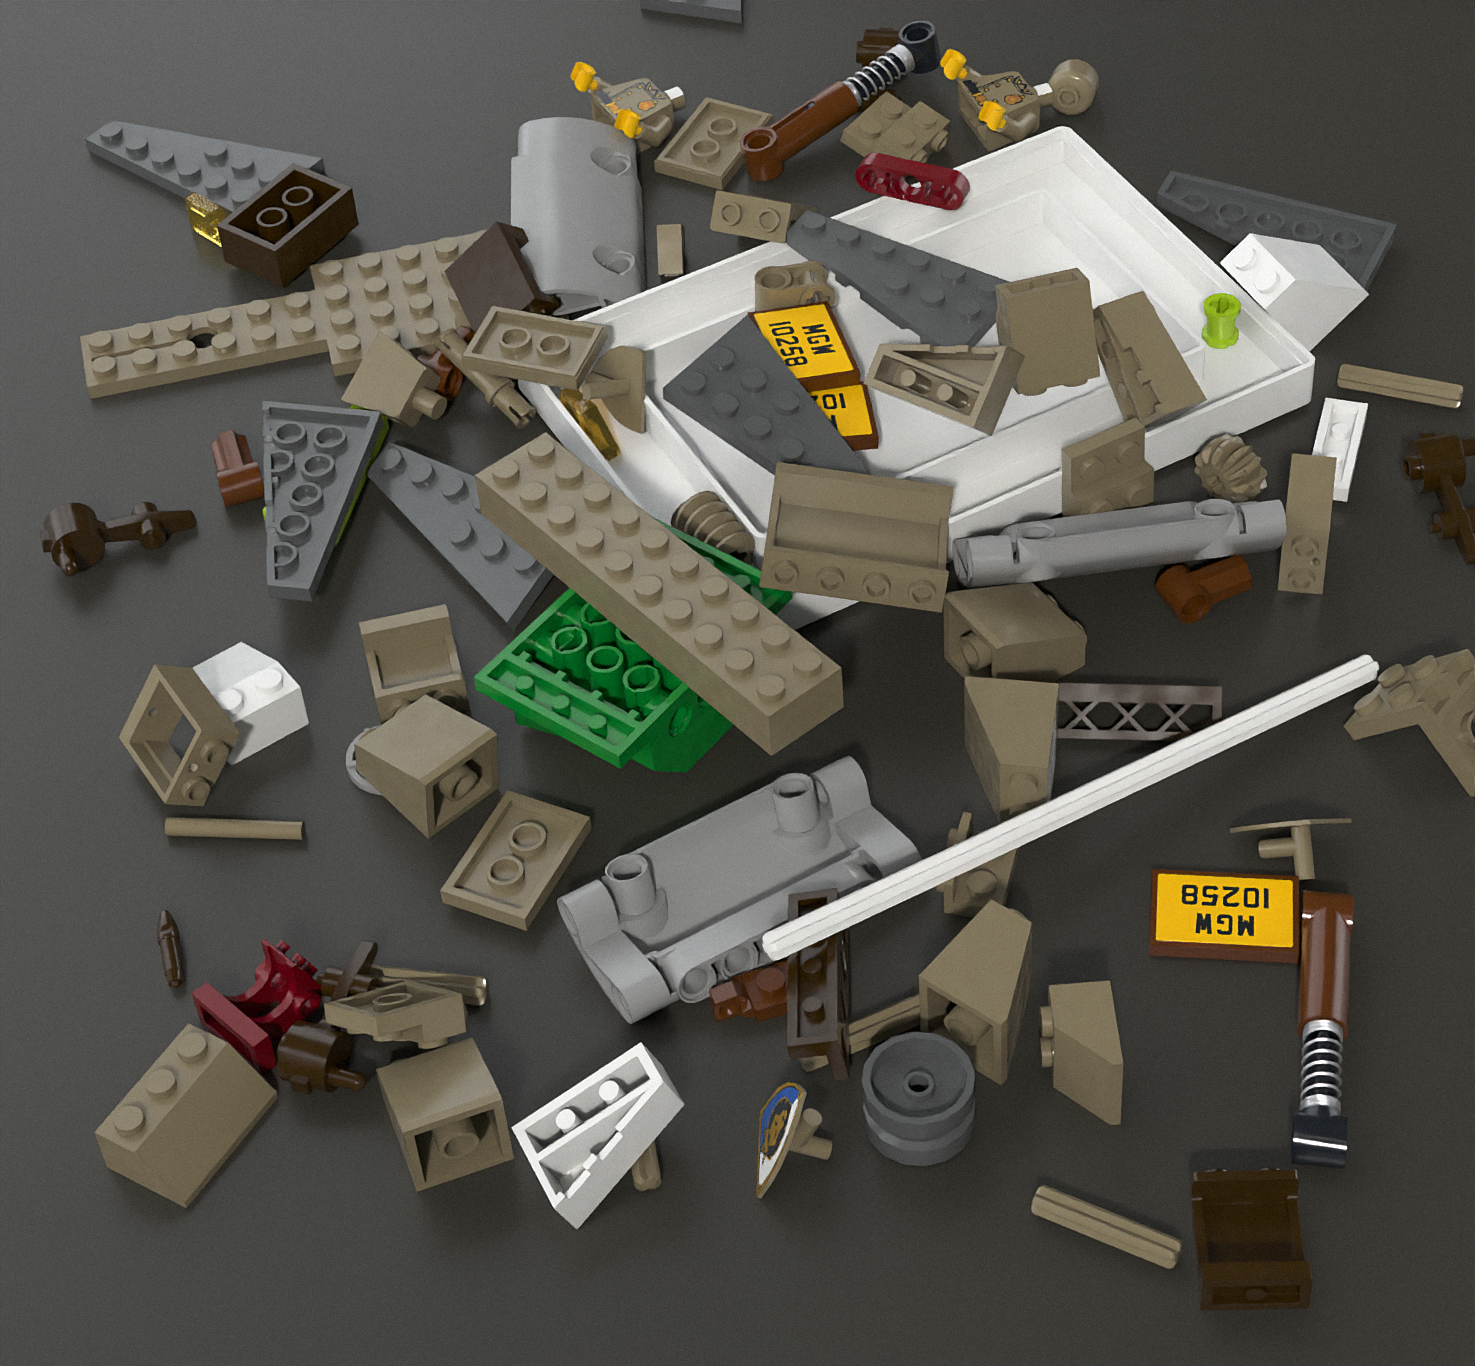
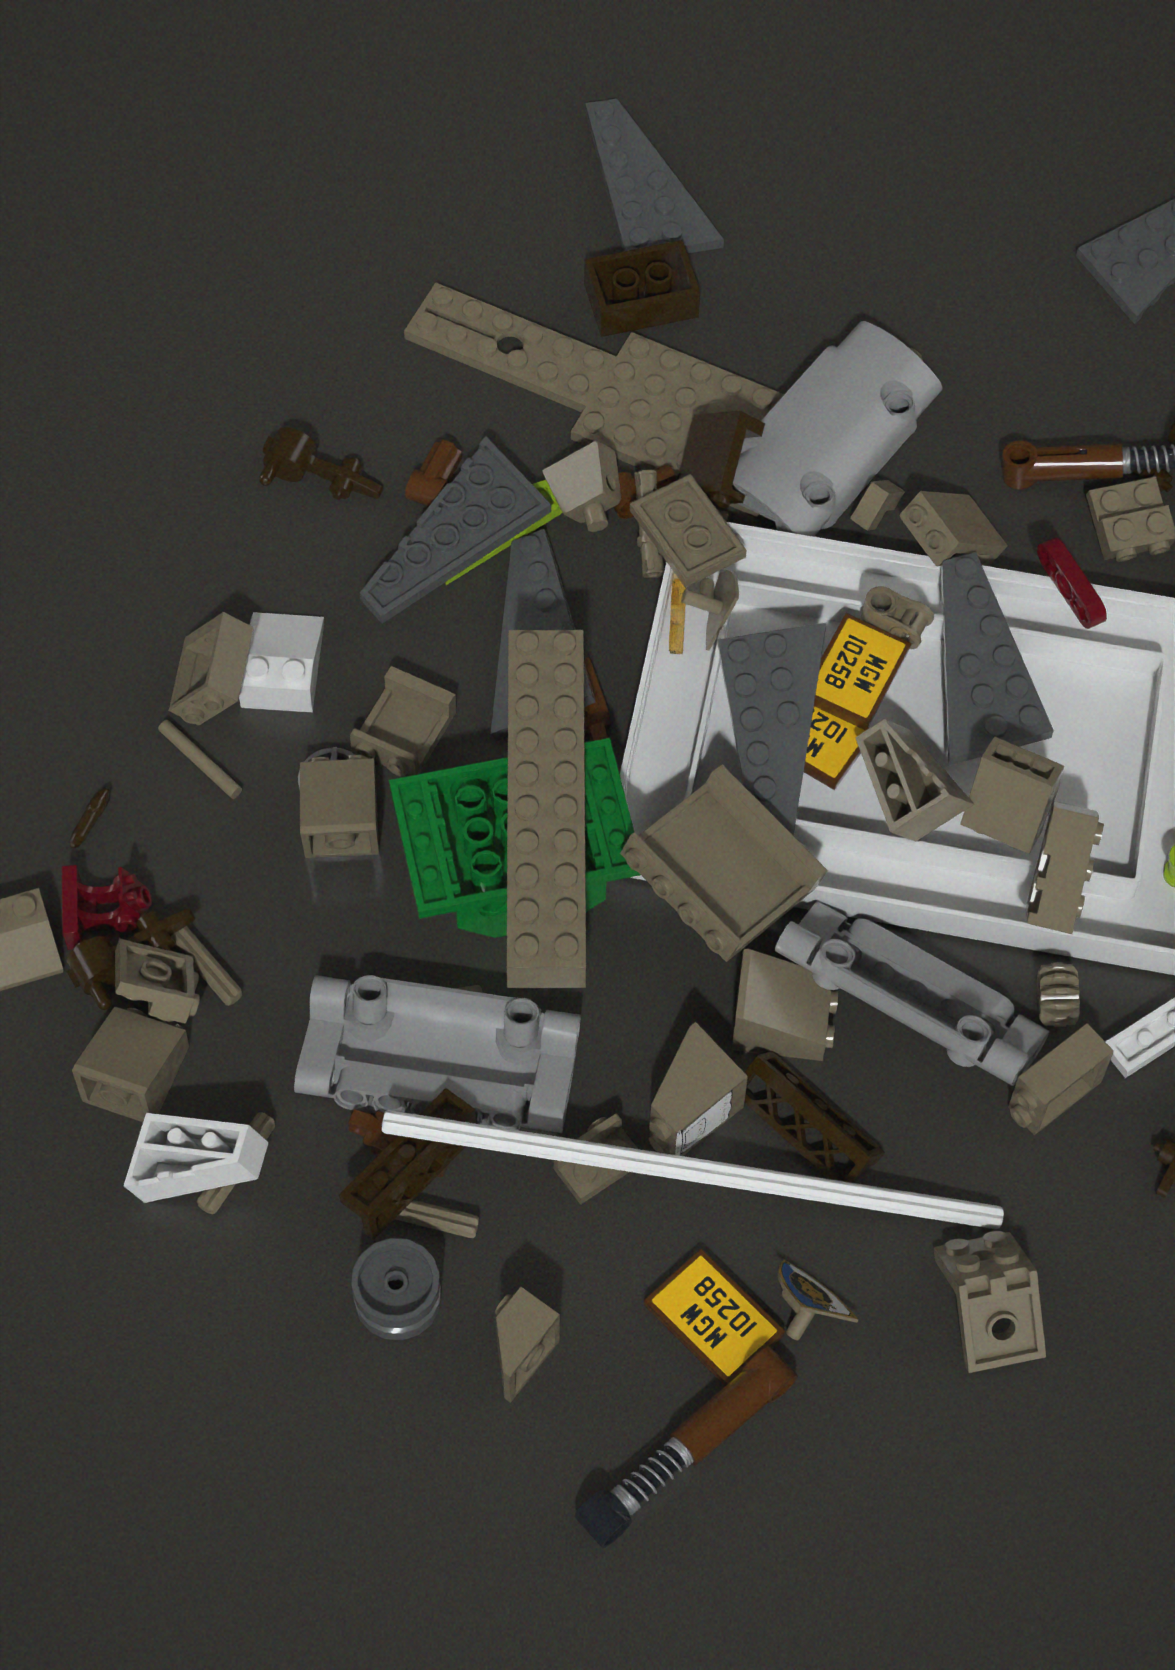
camera: 35 degrees right, 15 degrees up
clear yellow tile [185,192,227,247] -> none
dark tan plate [440,790,592,931] -> none
dark tan torso [570,62,686,155] -> none
dark tan tile [654,97,773,190] -> none
dark tan piece [670,491,755,565] -> none
shield [756,1082,832,1199] -> none
dark tan slope [919,899,1032,1086] -> none
dark tan axle [1031,1185,1182,1269] -> none
dark tan plate [1062,417,1154,517] -> none
reddish brown piece [1155,555,1252,624] -> none
dark brown panel [1190,1167,1313,1311] -> none

